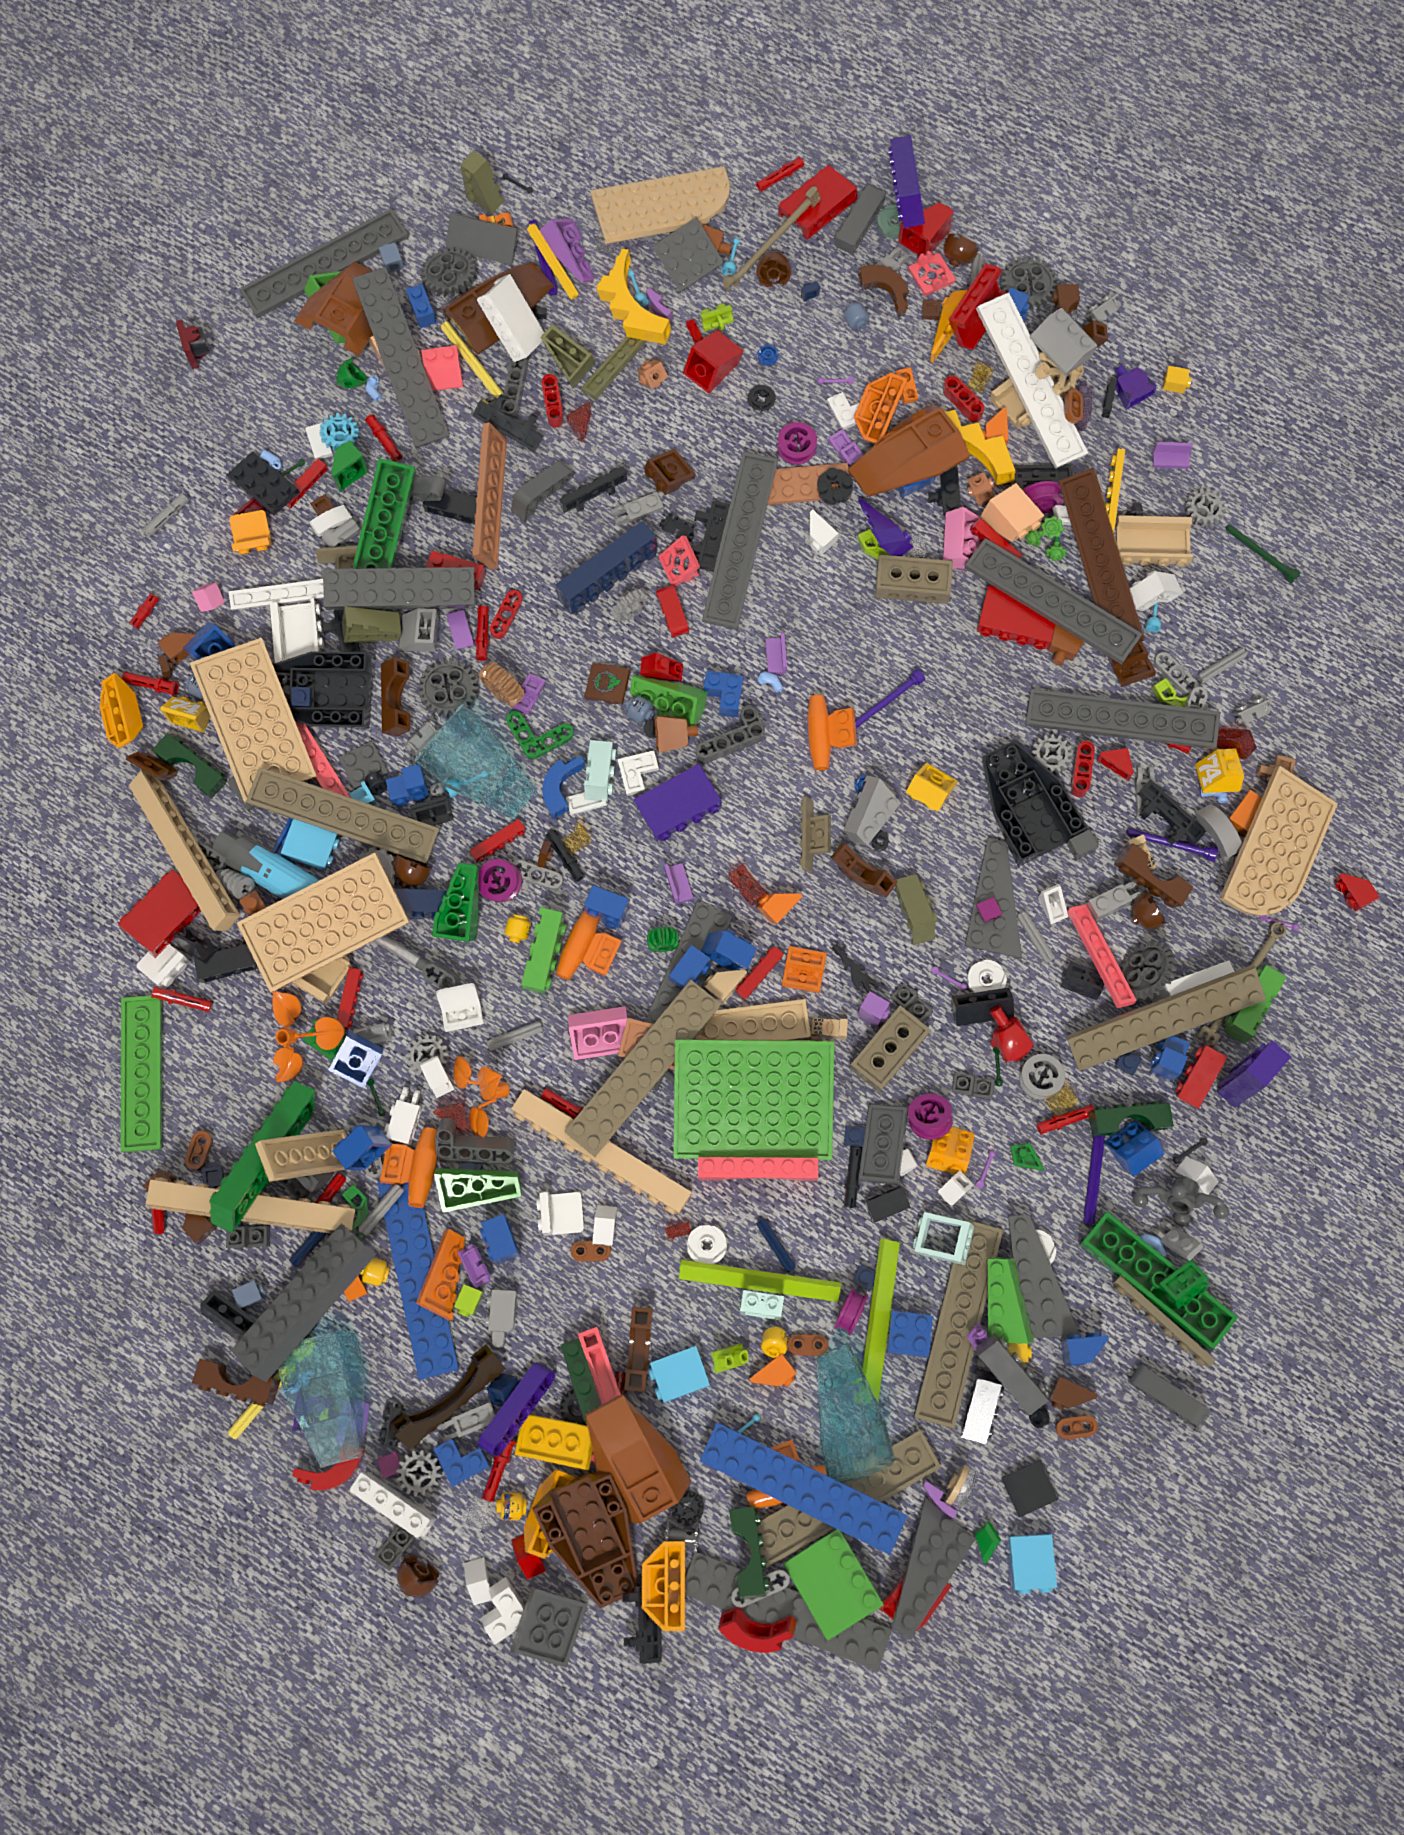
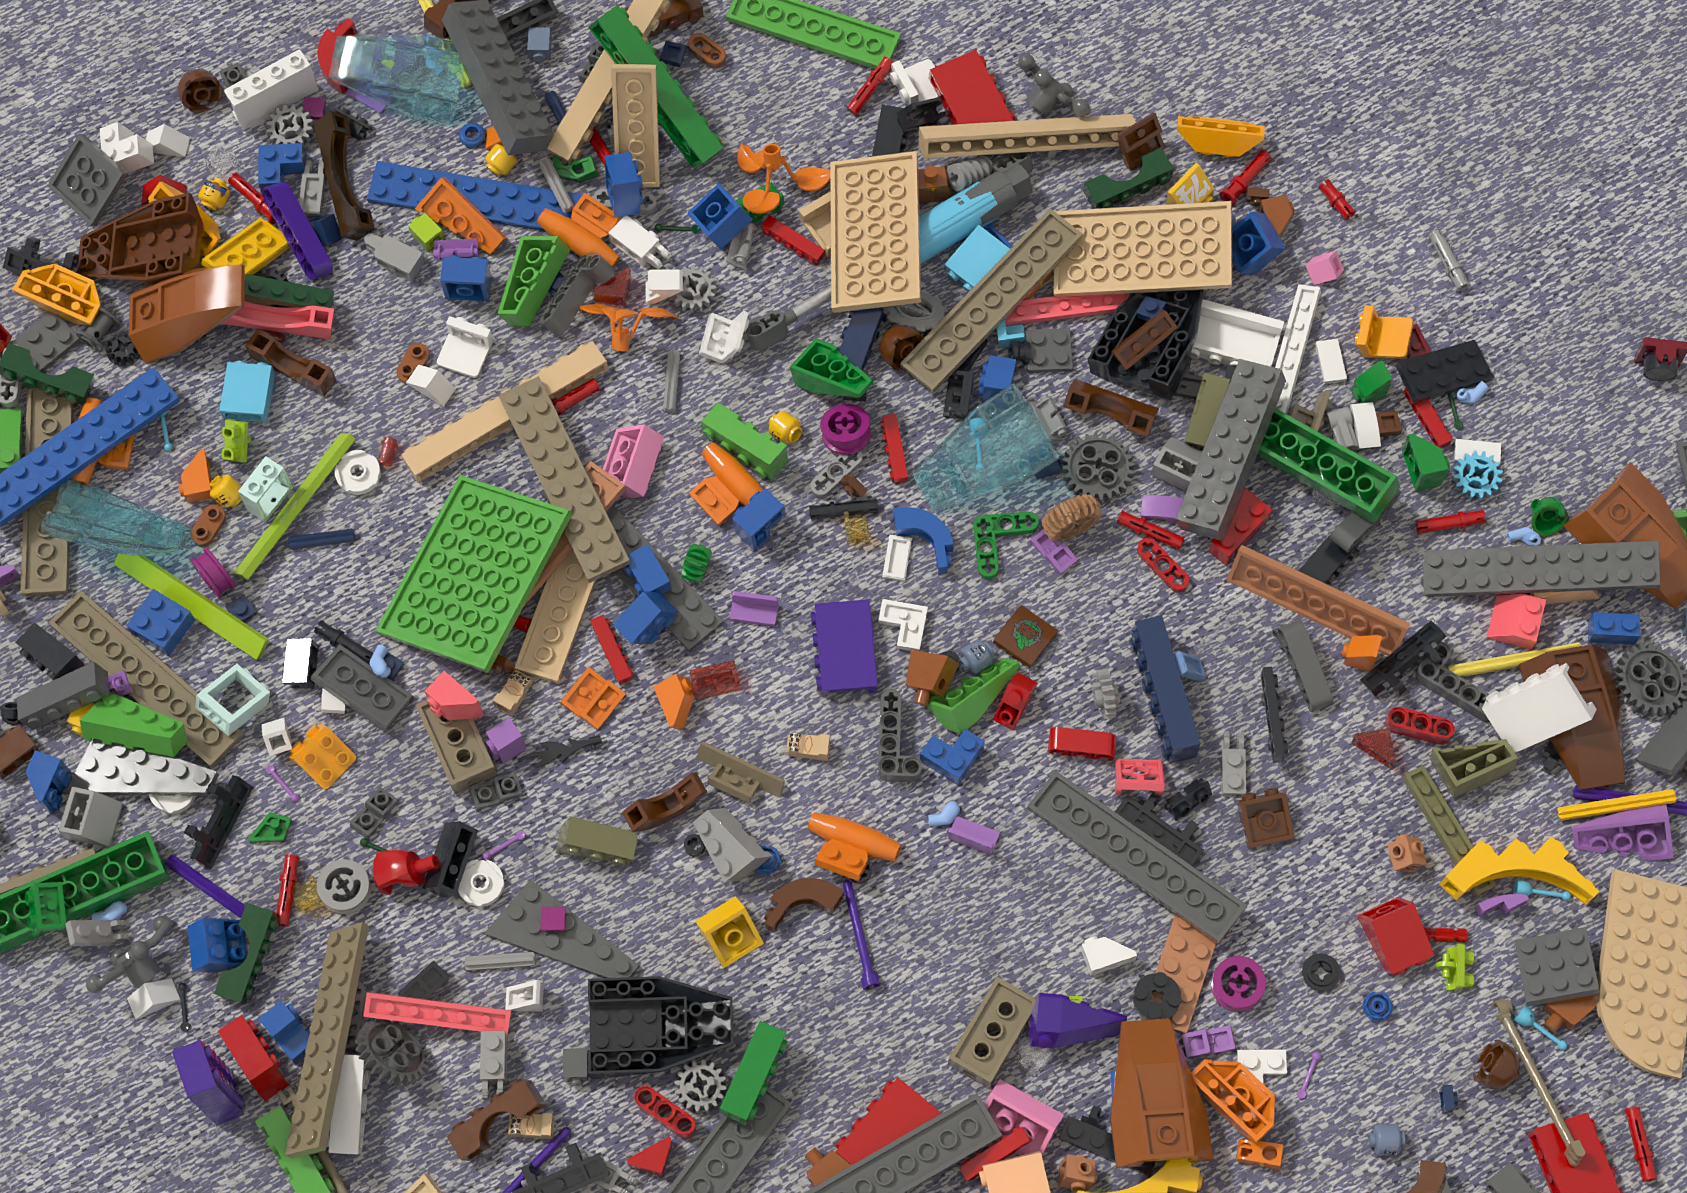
camera: 115 degrees right, 5 degrees down
light aqua wedge [584,740,616,801] -> none
coral arch [698,1157,818,1181] -> none
tan slope [704,970,747,1005] -> none
magenta wheel [908,1093,953,1140] -> none
dark blue plate [1115,1052,1142,1076] -> none
reddish brown cylinder [1131,891,1167,930] -> none
none -> light grey slope [59,787,123,848]
none -> black hinge [184,775,253,870]
none -> light blue arm [370,645,391,678]
none -> coral slope [425,671,484,720]
none -> blue piece [459,123,486,148]
none -> green wedge [719,1021,789,1125]
none -> reddish brown arch [764,878,845,933]
none -> tan leg [786,733,831,761]
none -> dark grey wheel [1018,54,1091,116]
none -> reddish brown plate [1111,309,1178,370]
none -> medium blue tile [1174,651,1206,682]
none -> white tile [1315,339,1347,385]
none -> orange slope [1341,635,1382,672]
none -> green slope [1351,360,1392,403]

